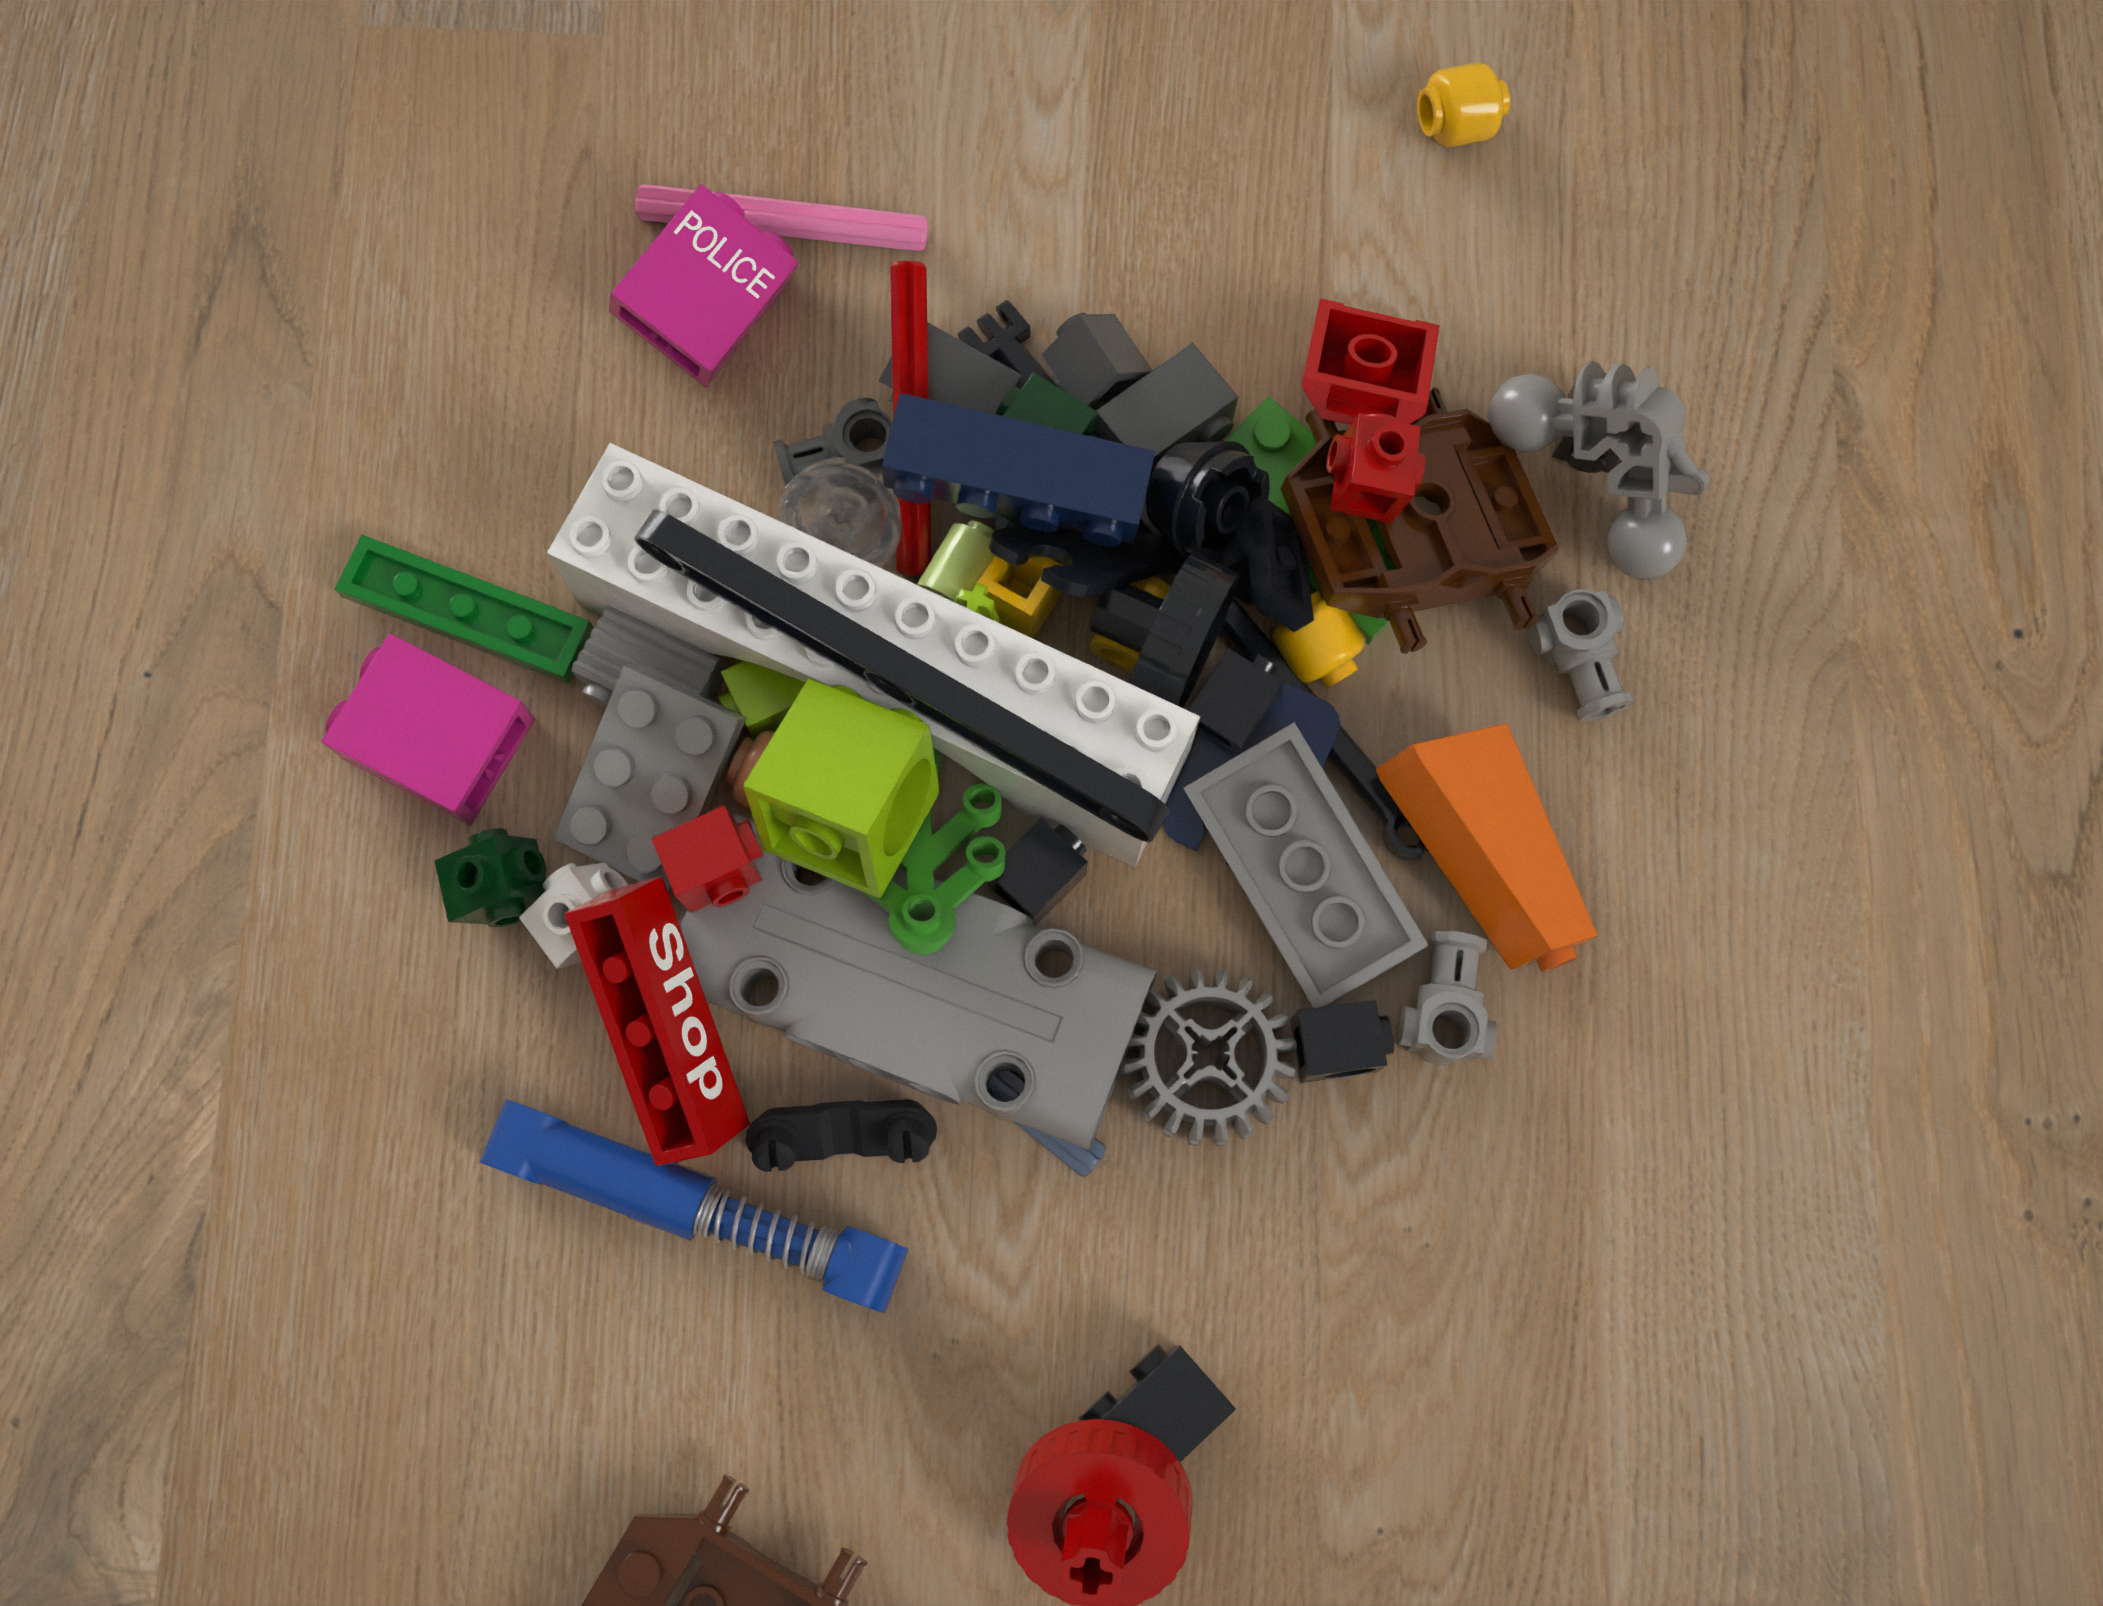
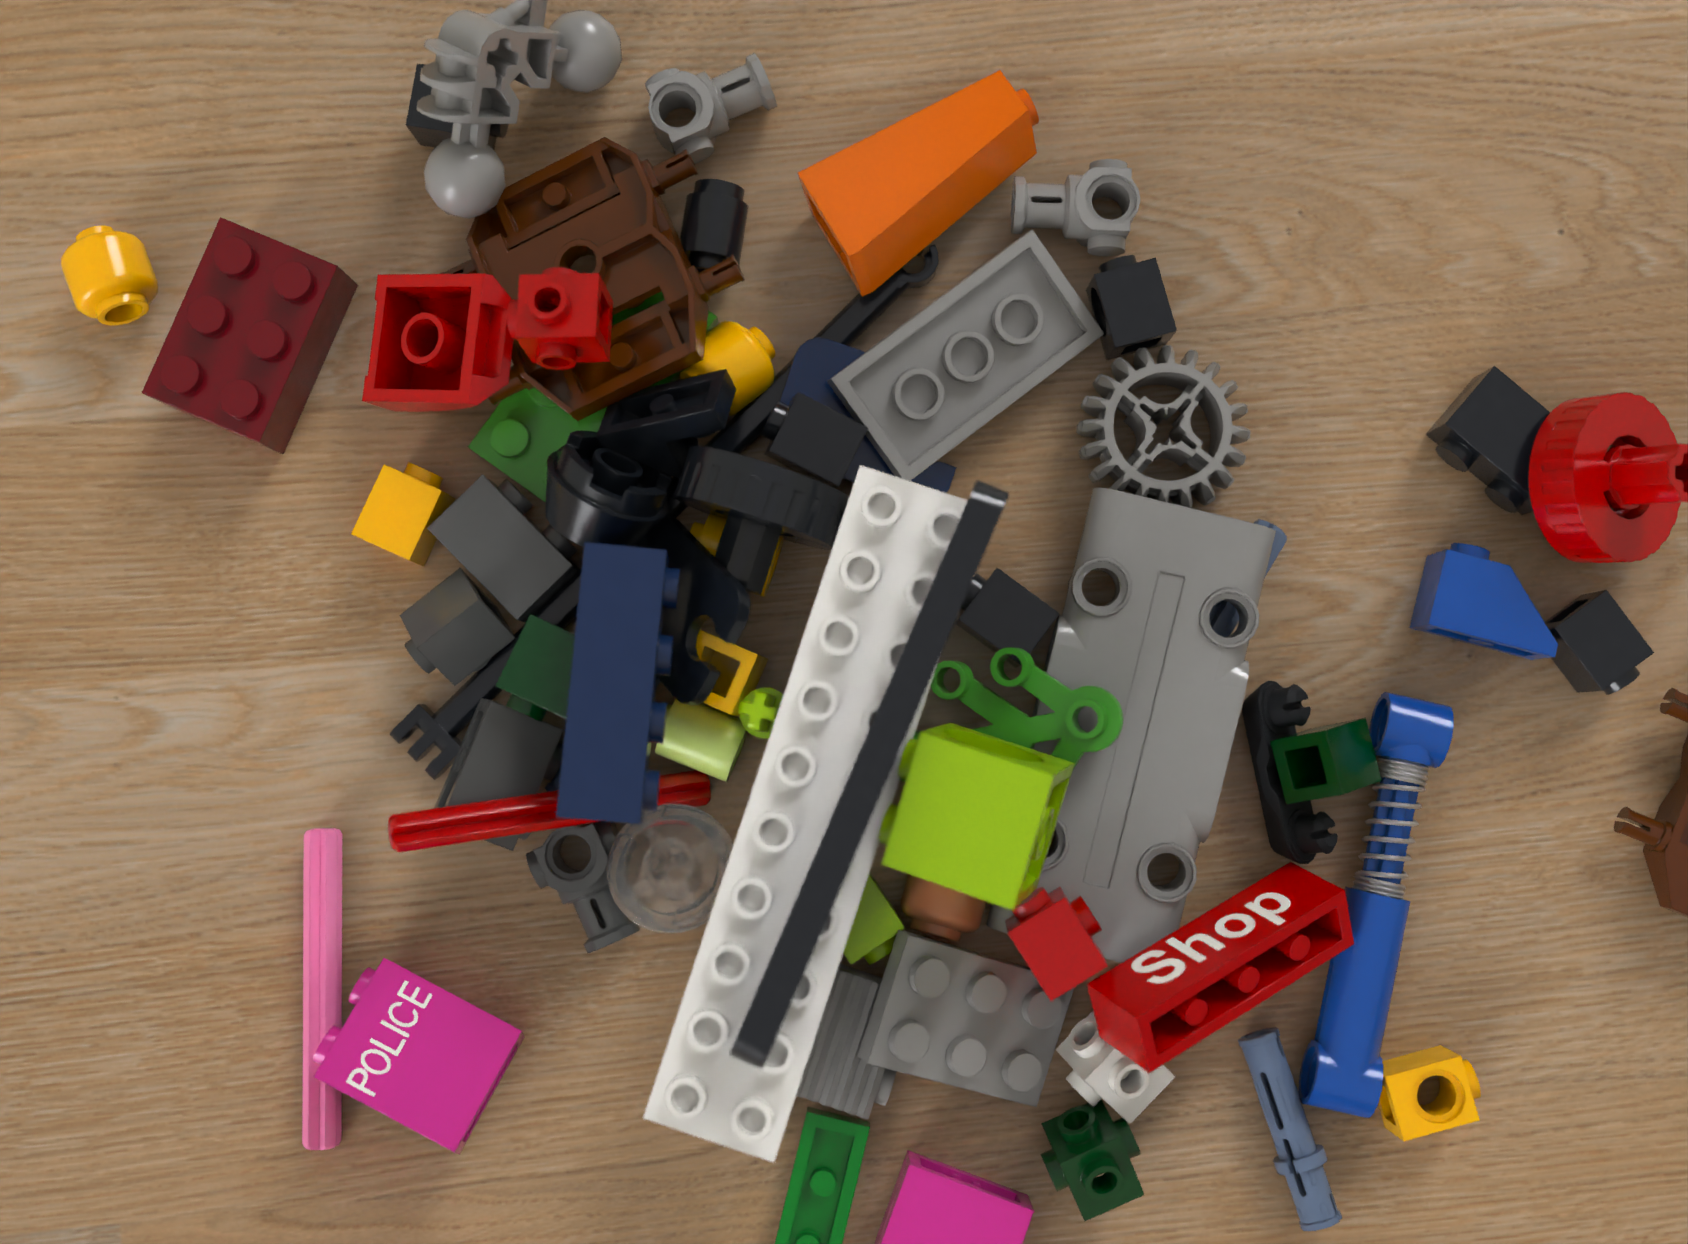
camera: 90 degrees left, 10 degrees up
none -> dark red brick [142,217,358,454]
none -> yellow brick [351,462,456,566]
none -> black brick [680,179,748,273]
none -> sand blue pin [1238,1027,1342,1231]
none -> dark green brick [1270,718,1382,804]
none -> yellow brick [1378,1045,1481,1141]
none -> blue slope [1409,543,1558,660]
none -> black brick [1545,590,1654,695]

